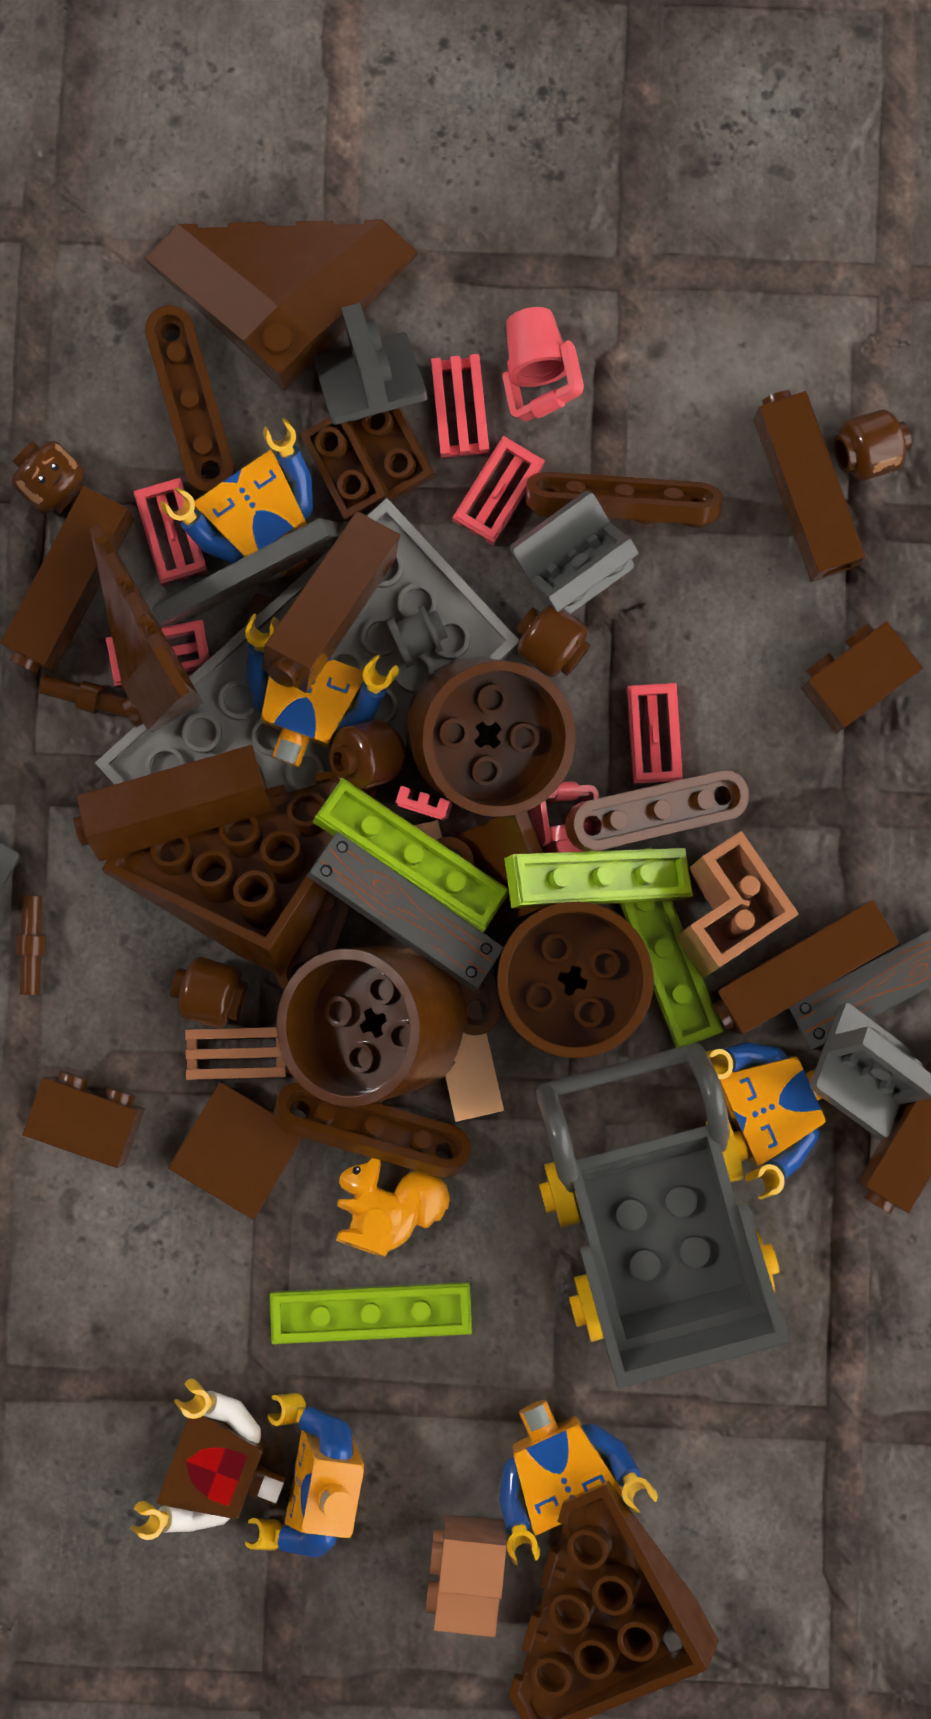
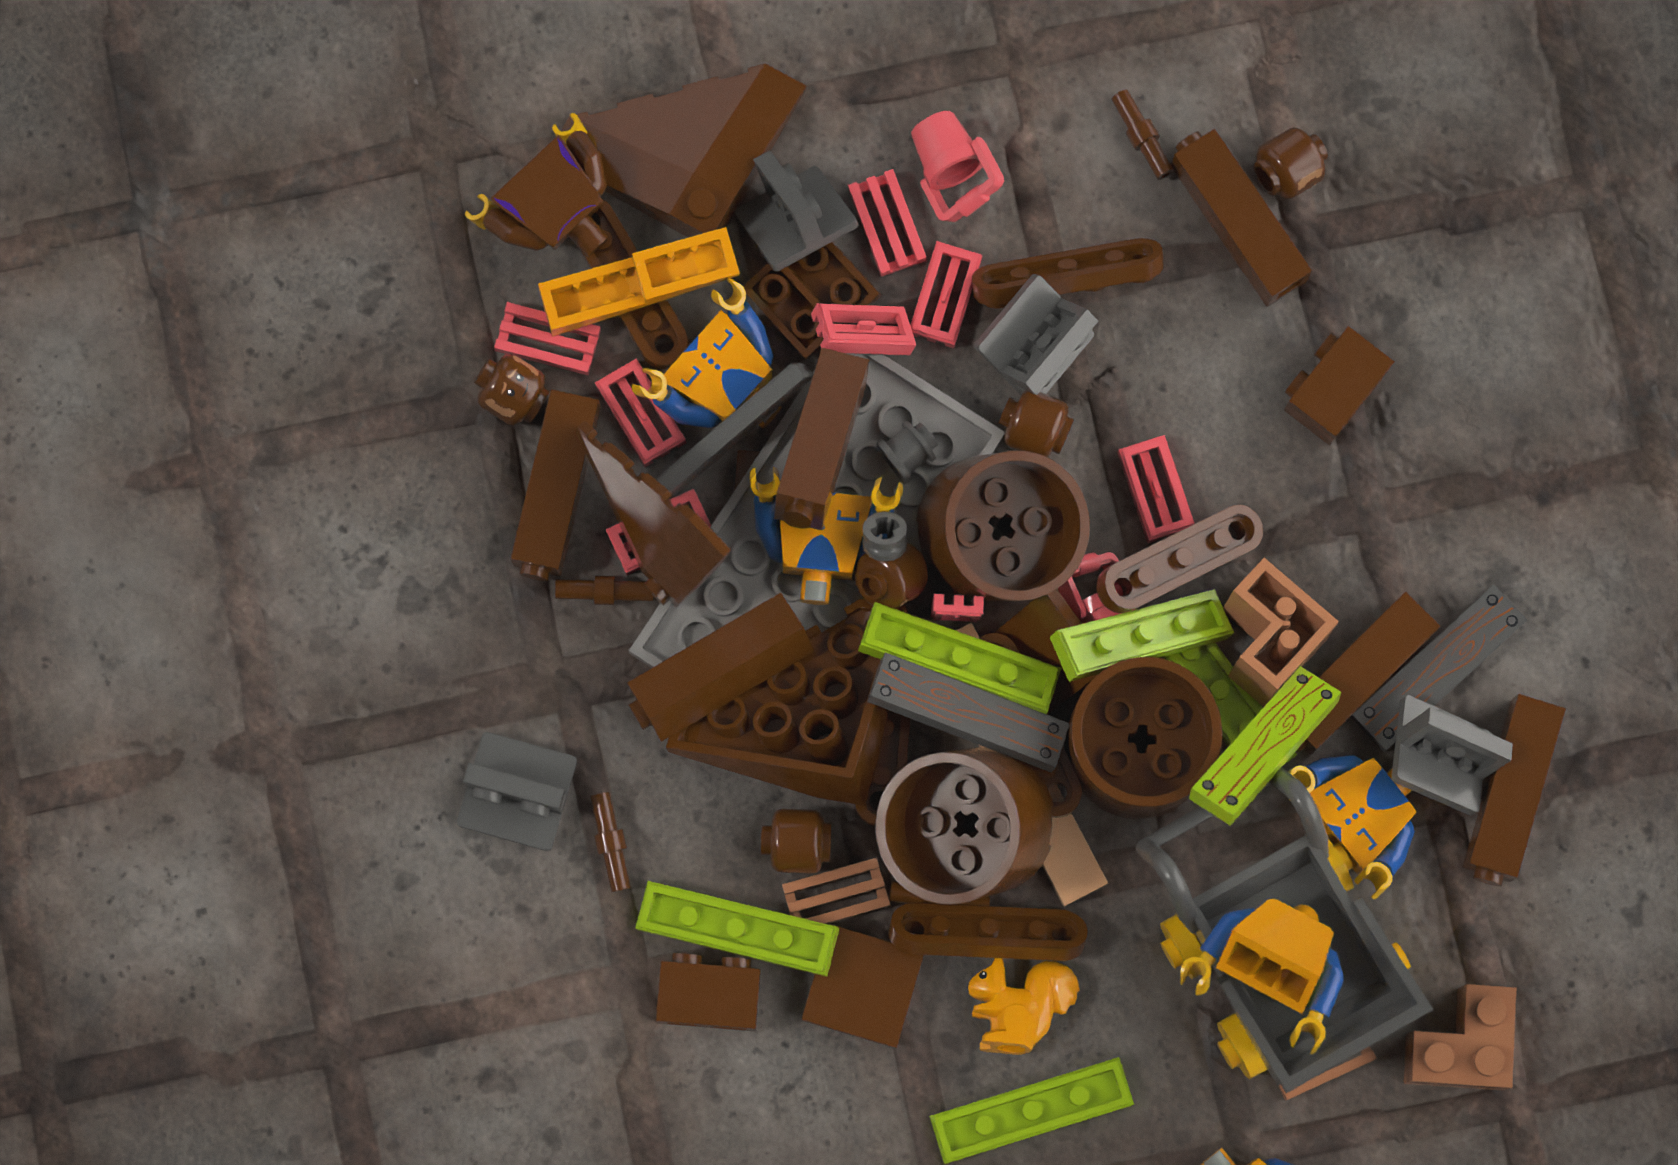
camera: 20 degrees left, 5 degrees down
none -> reddish brown torso [465,113,609,257]
none -> coral tile [494,302,601,375]
none -> light orange slope [538,227,740,337]
none -> lime tile [635,881,839,977]
none -> coral tile [811,303,916,355]
none -> dark grey bush [862,512,907,561]
none -> reddish brown bar [1111,89,1174,180]
none -> light orange torso [1180,899,1344,1054]
none -> lime tile [1189,666,1341,826]
none -> nougat brick [1404,984,1517,1090]

